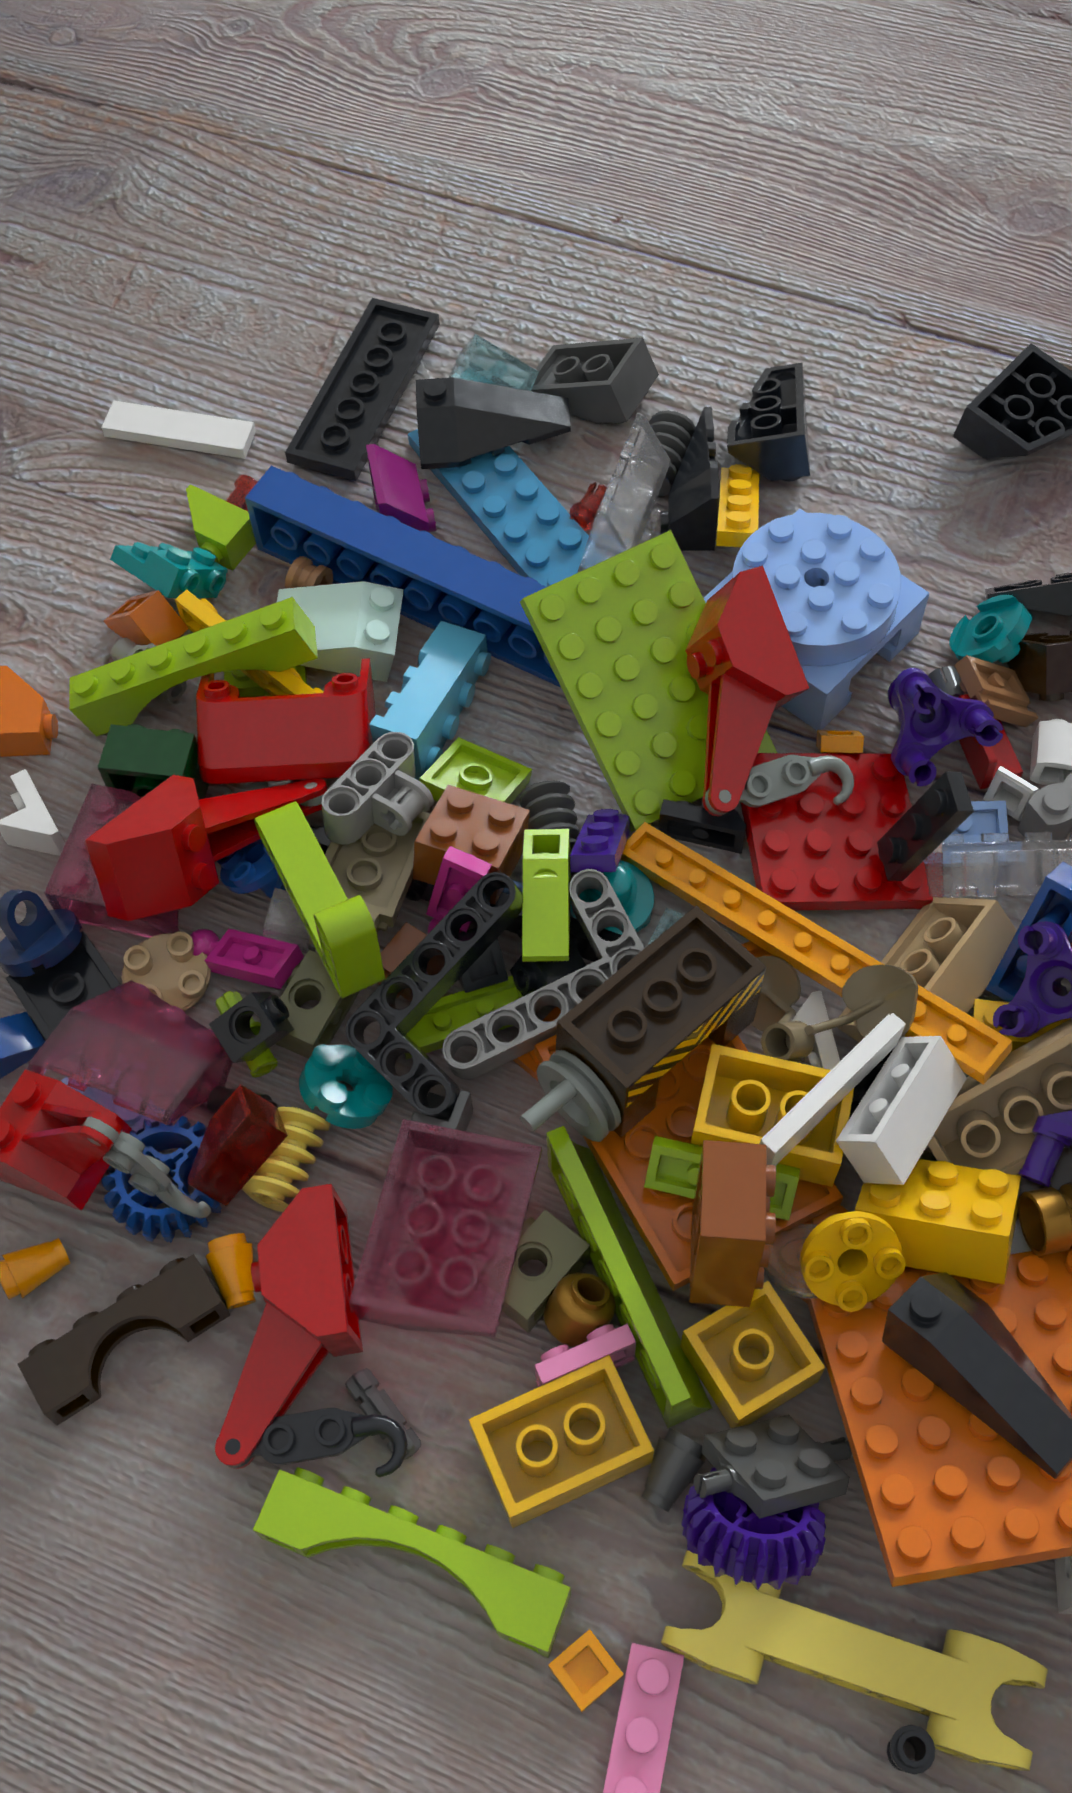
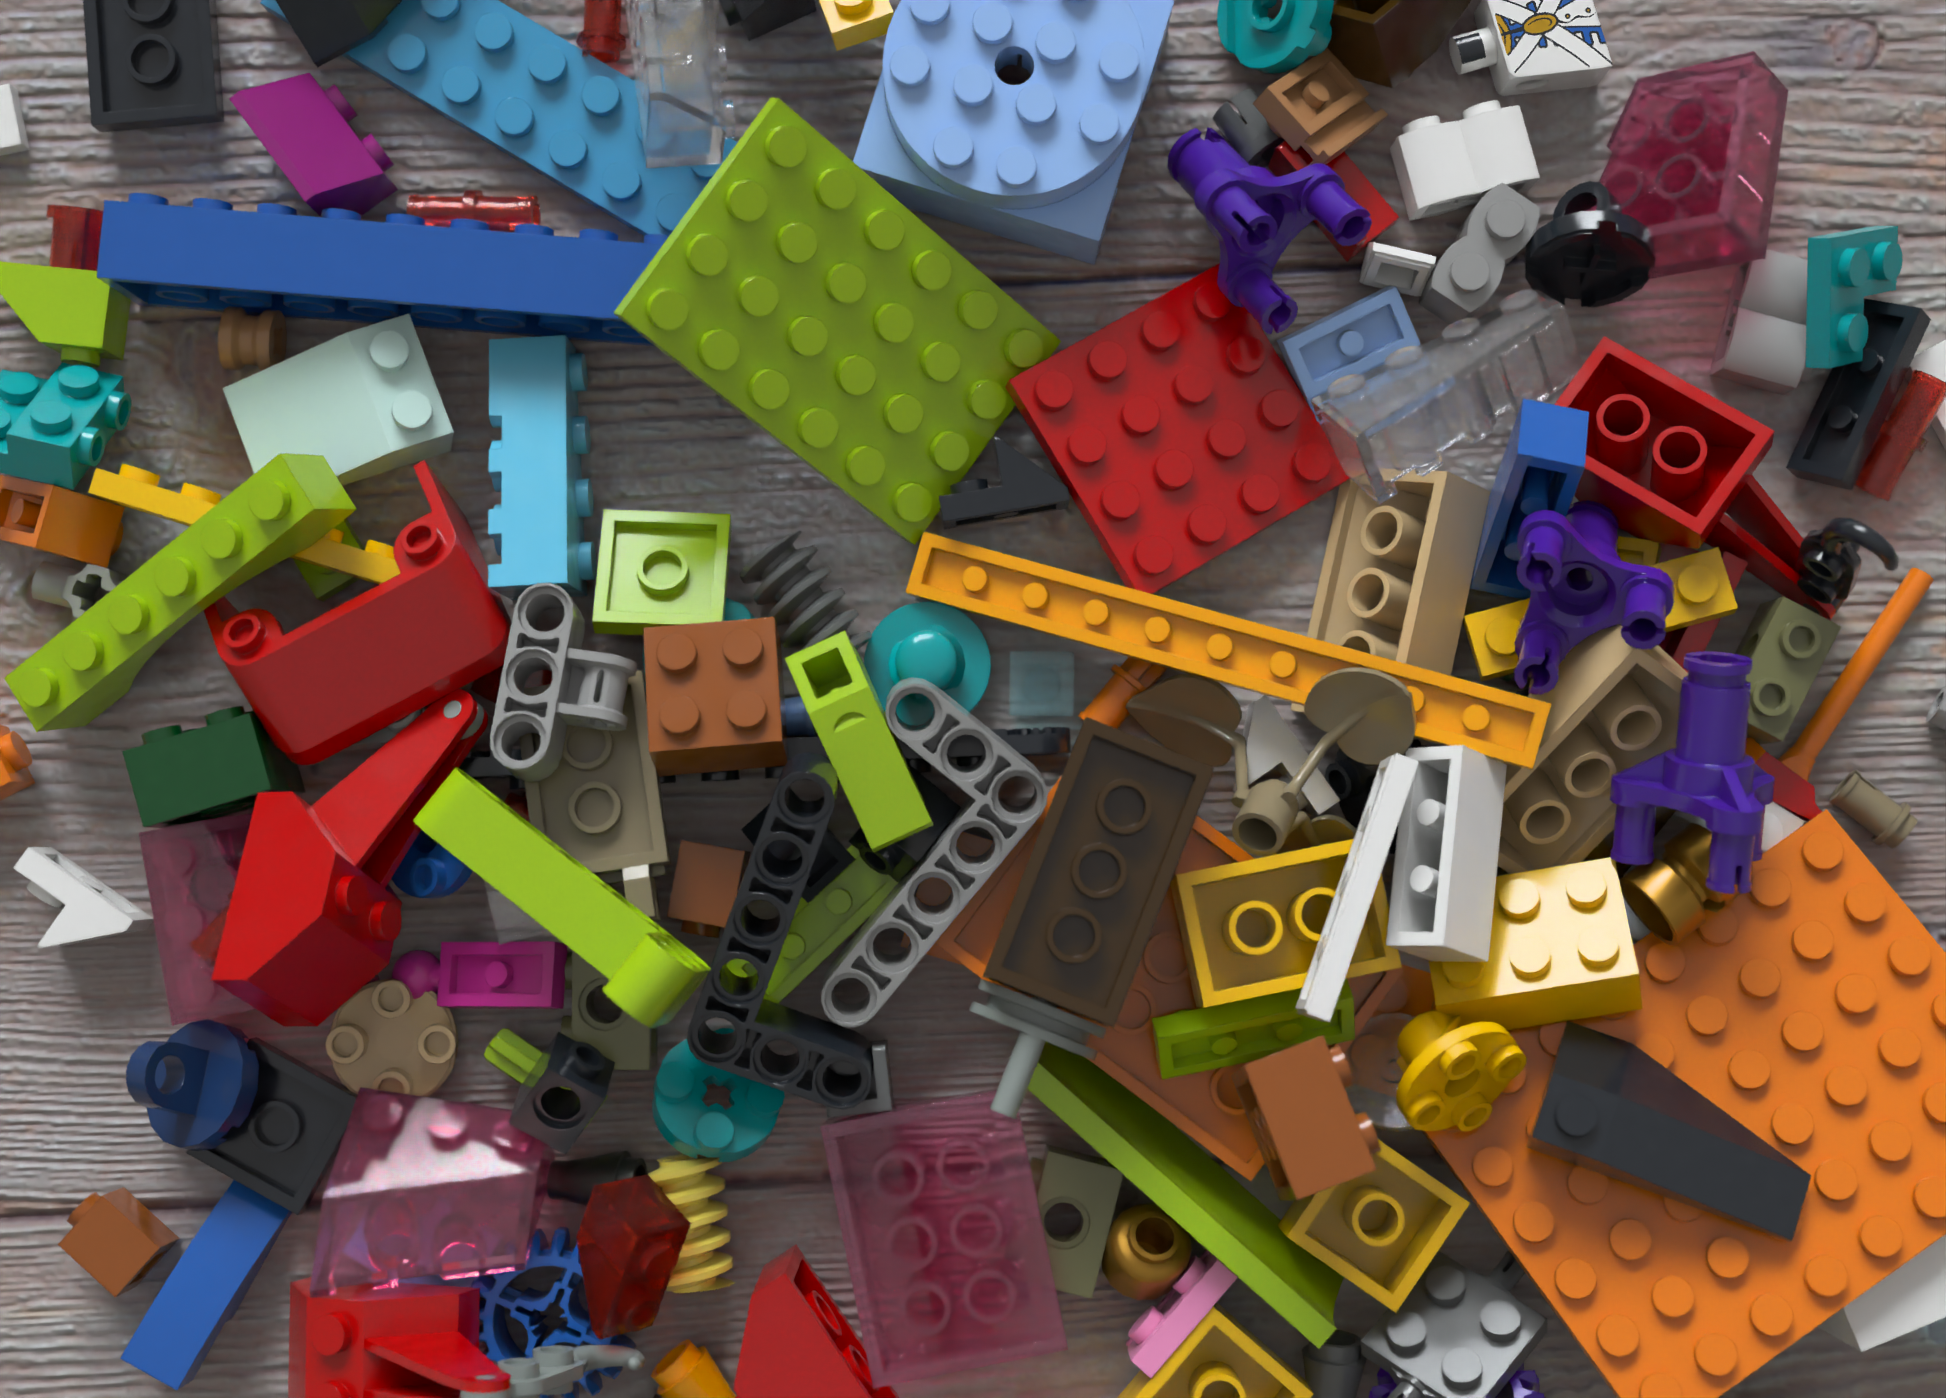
camera: 25 degrees left, 25 degrees up
dark pink plate [426,846,492,934] -> none
dark purple plate [570,809,631,872] -> none
red slope [685,565,854,816] -> none
light orange plate [816,730,864,753] -> none
black plate [877,771,974,881] -> none

